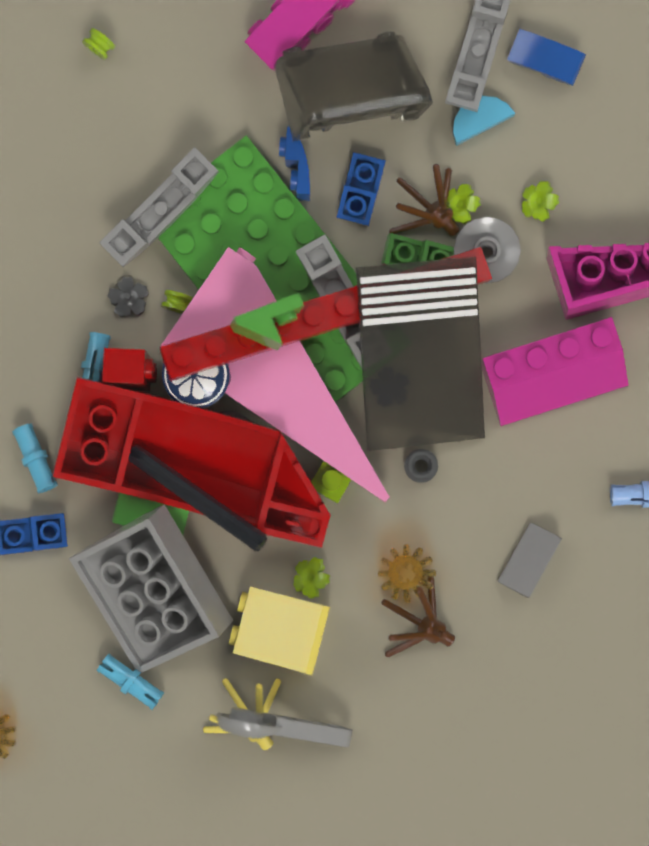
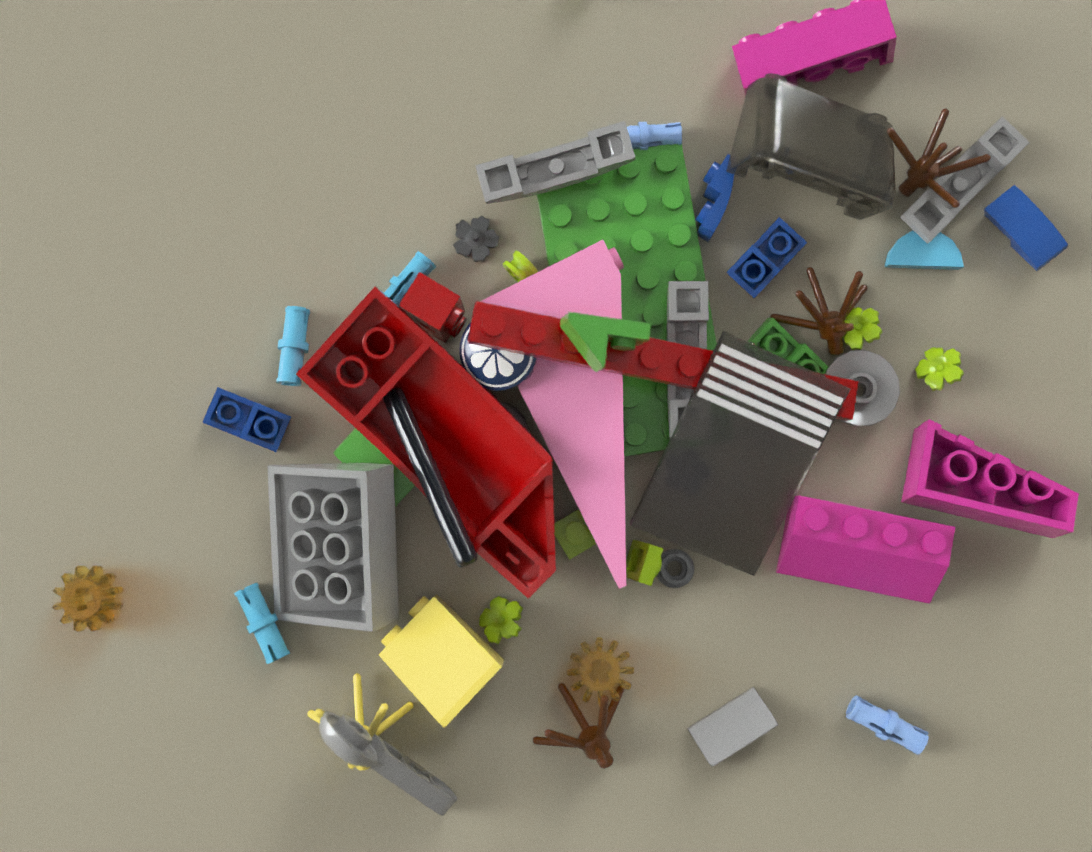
camera: 20 degrees right, 0 degrees up
none -> lime plate [626,539,663,586]
none -> light blue pin [627,121,682,150]
none -> reddish brown plant [887,108,991,208]

